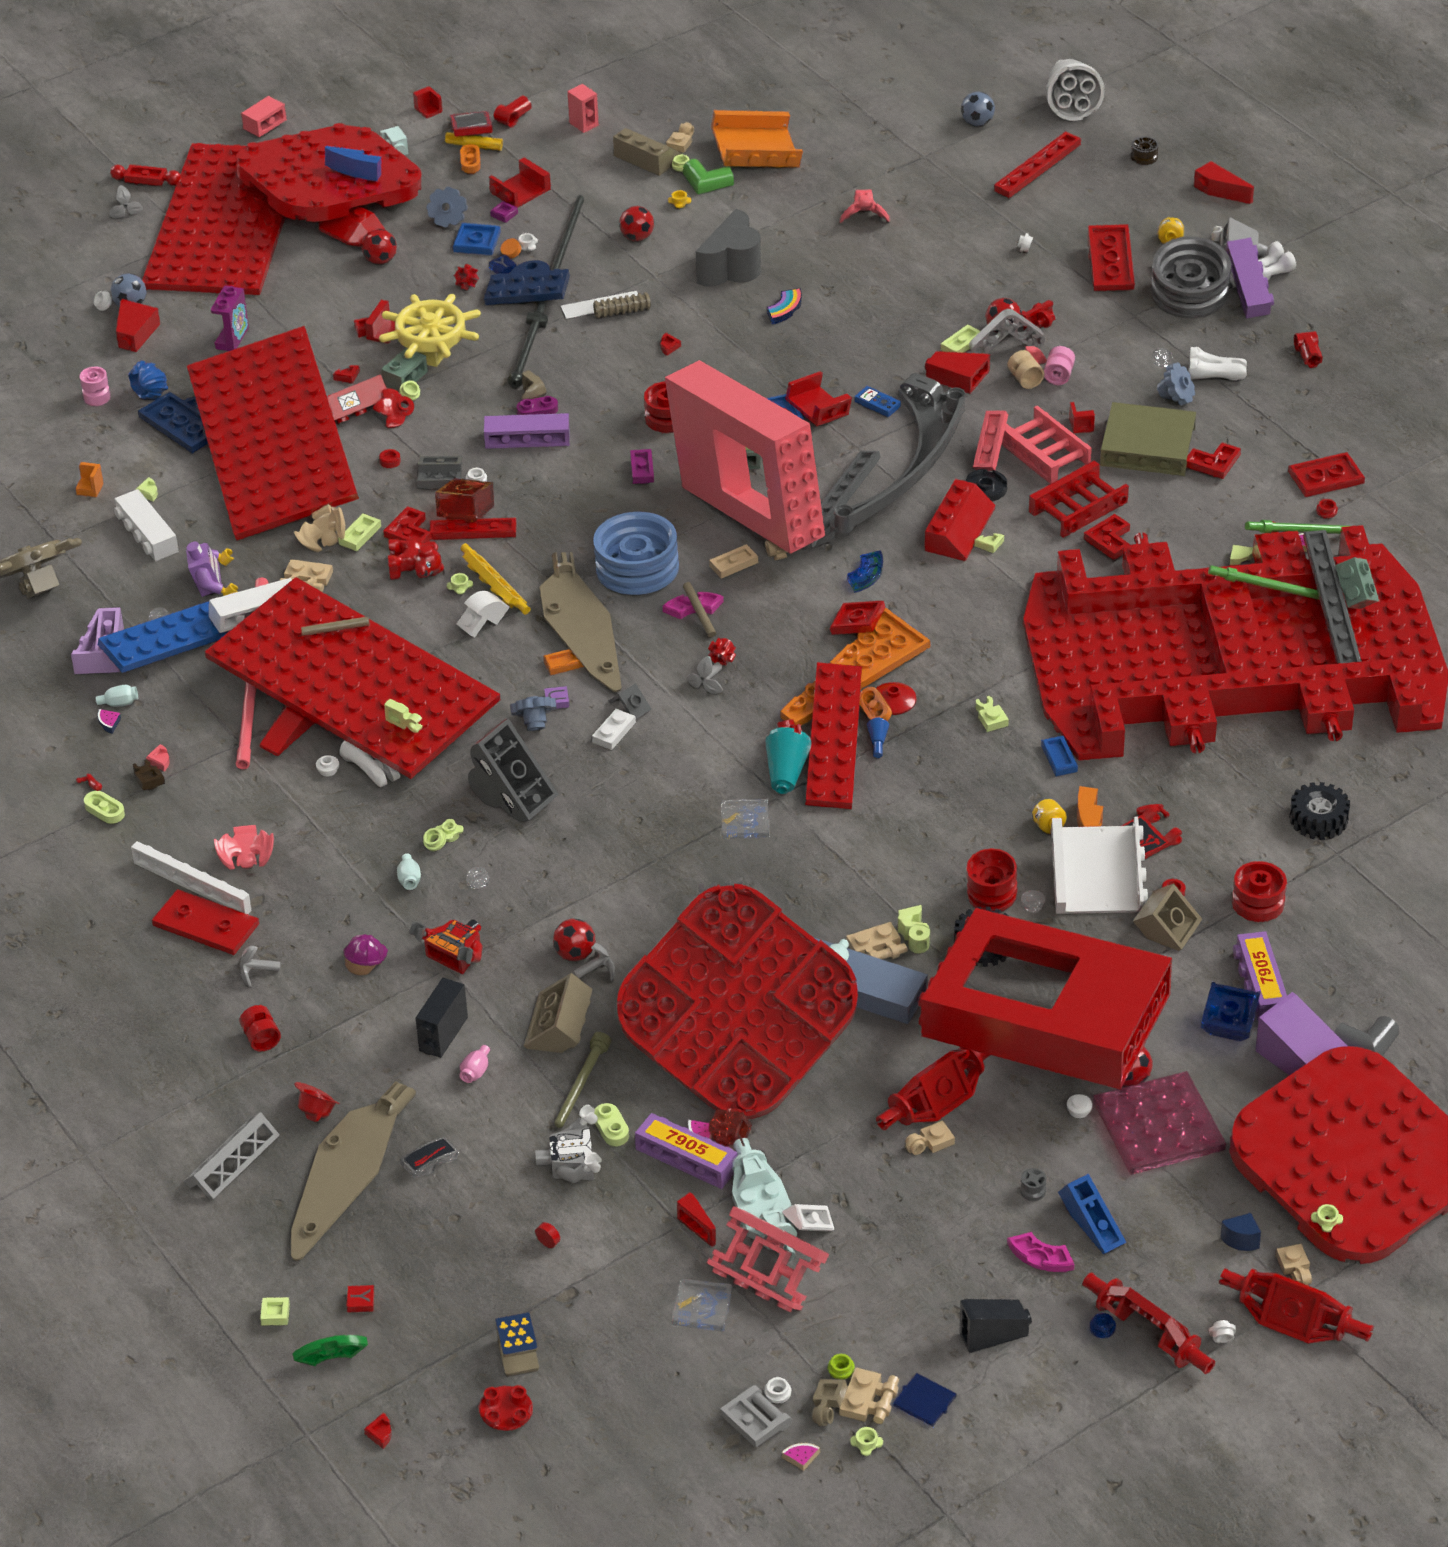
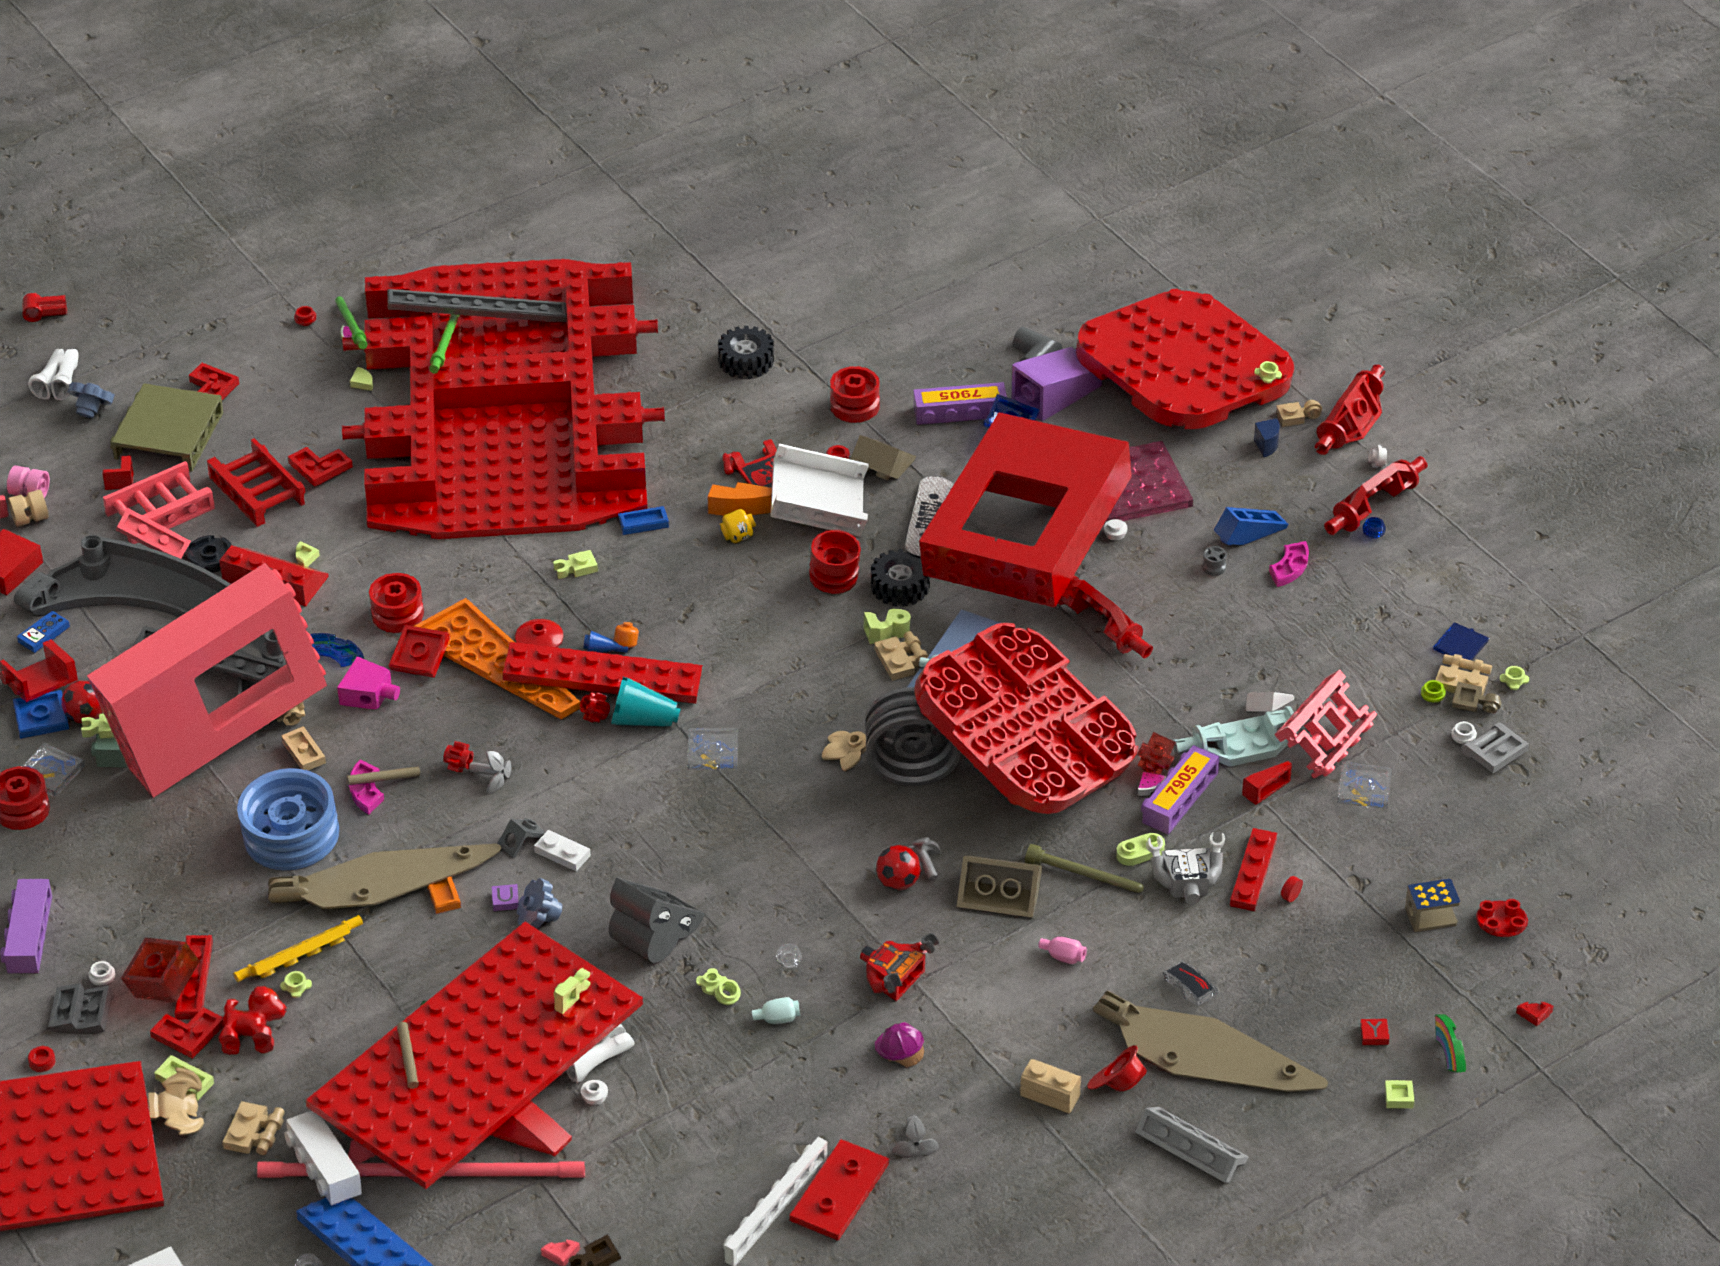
camera: 90 degrees left, 0 degrees up
medium lavender torso [186,542,238,597] -> none
coral animal [214,825,274,870] -> none
red wheel [239,1005,281,1052] -> none
black brick [415,977,468,1058] -> none
white brick [456,591,509,638] -> none
magenta plate [630,449,654,484] -> none
tile [782,1443,820,1471] -> none
orange plate [859,687,892,721] -> none
tan plate [905,1120,955,1155] -> none
black slope [959,1299,1032,1353] -> none
clear plate [1152,348,1173,367] -> none
red tile [1288,452,1365,497] -> none
sand green brick [1335,557,1379,609] -> none
none -> dark pink torso [337,657,400,710]
none -> red wheel [369,573,424,633]
none -> orange piece [614,622,639,648]
none -> tan brick [1020,1059,1081,1113]
none -> red plate [1230,828,1277,912]

